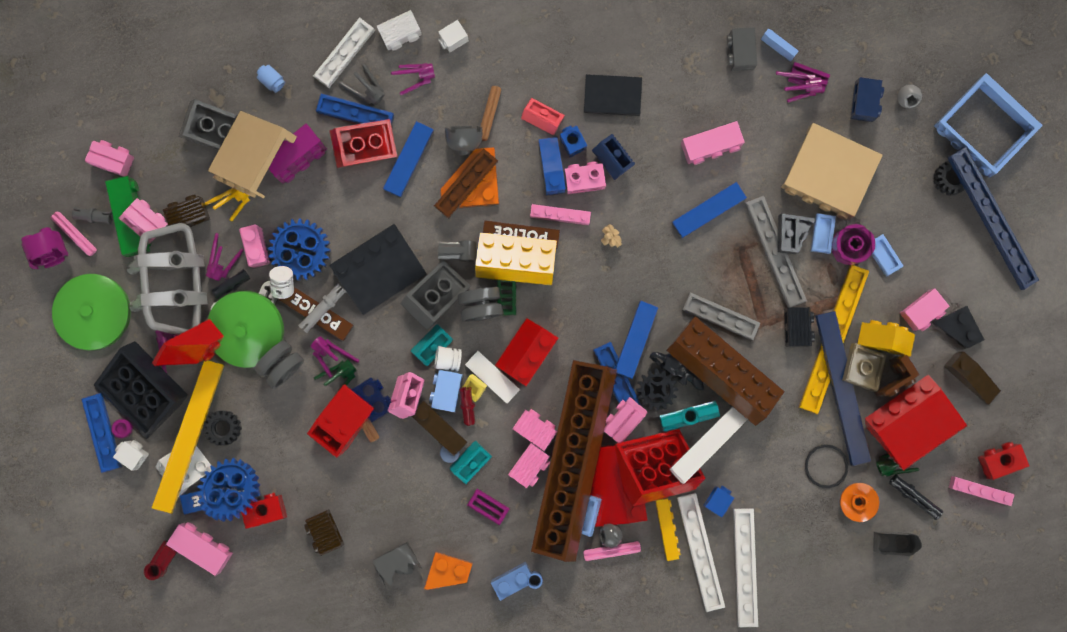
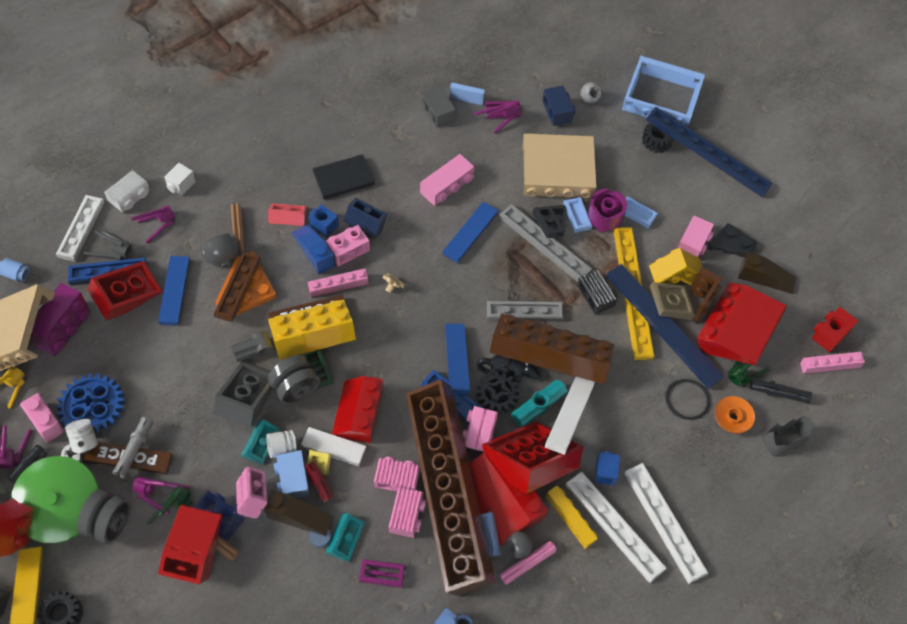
camera: 30 degrees left, 25 degrees down
black slope [329,224,427,315] -> none

